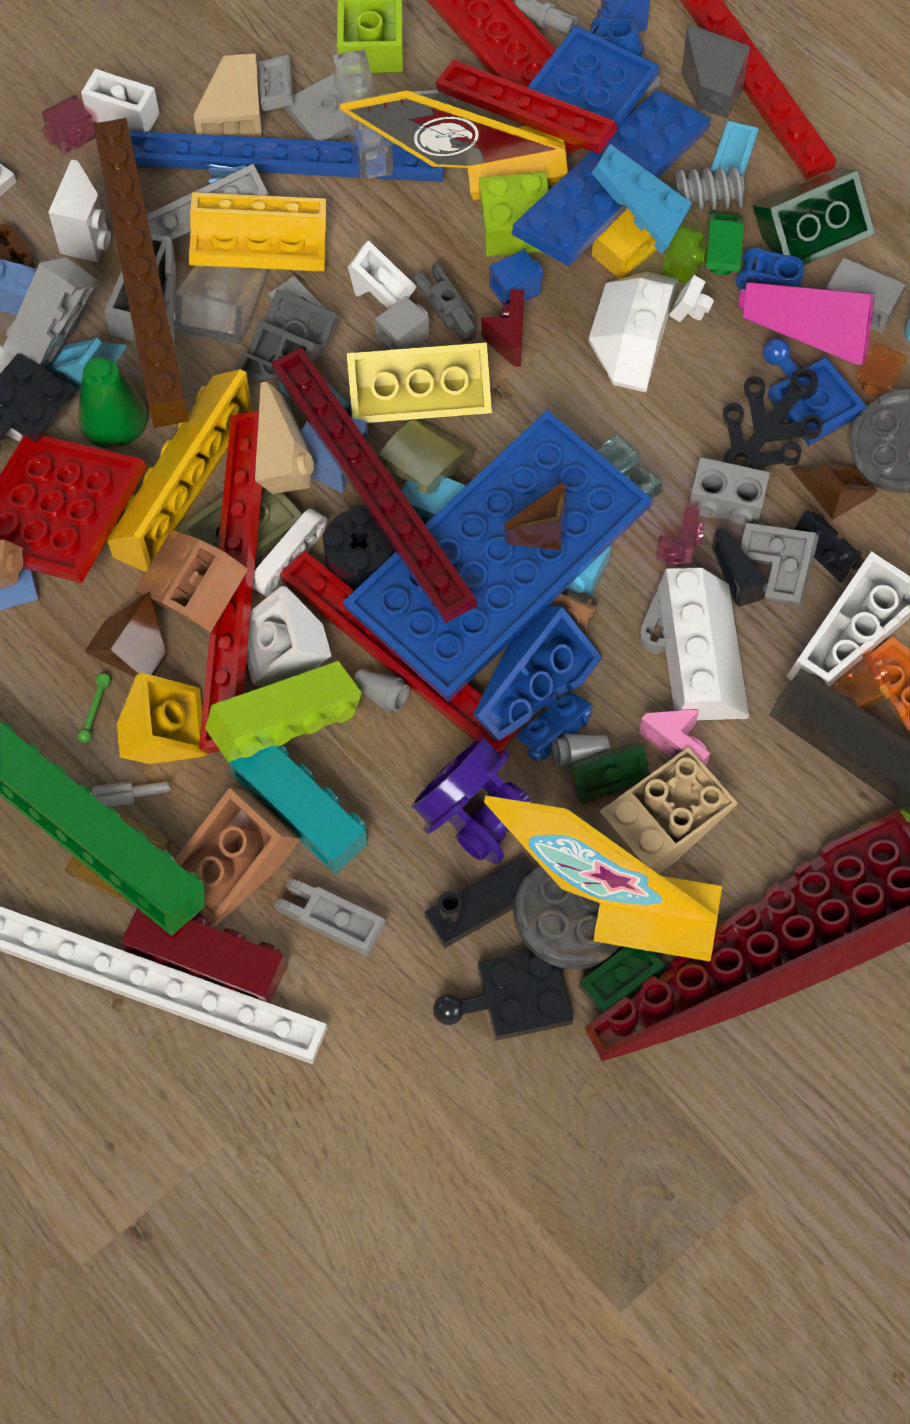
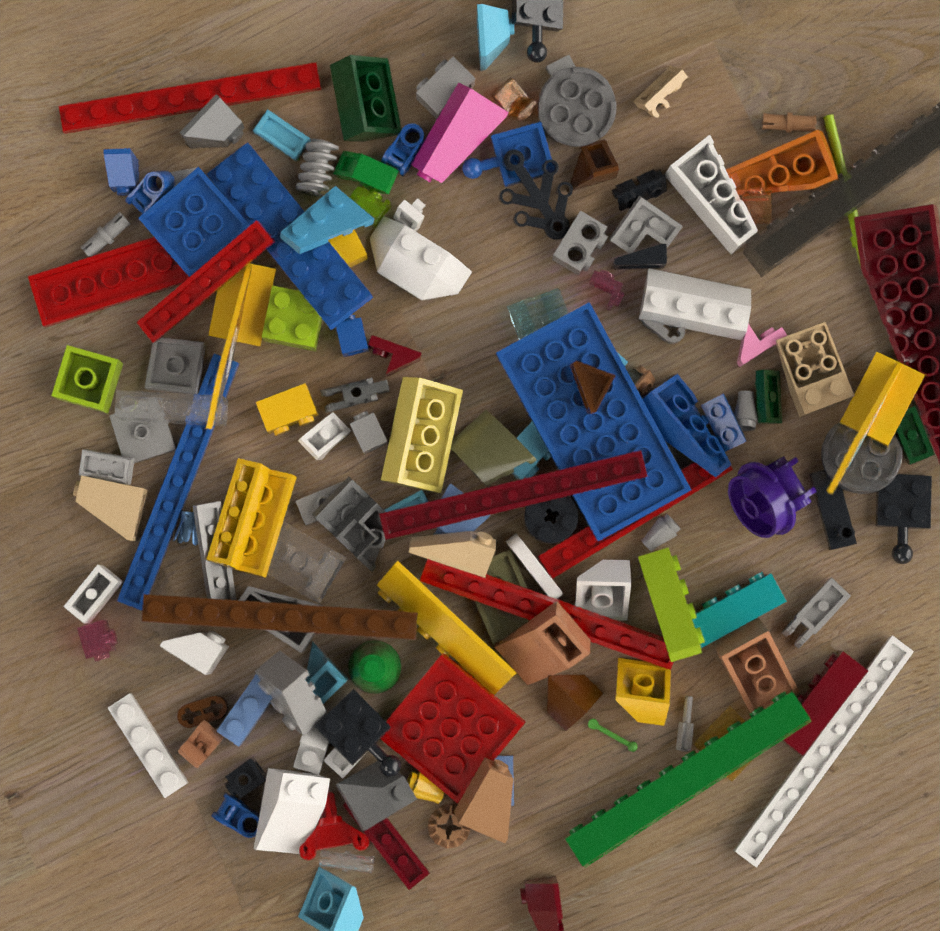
camera: 80 degrees left, 20 degrees up
none -> yellow brick [256,383,318,436]

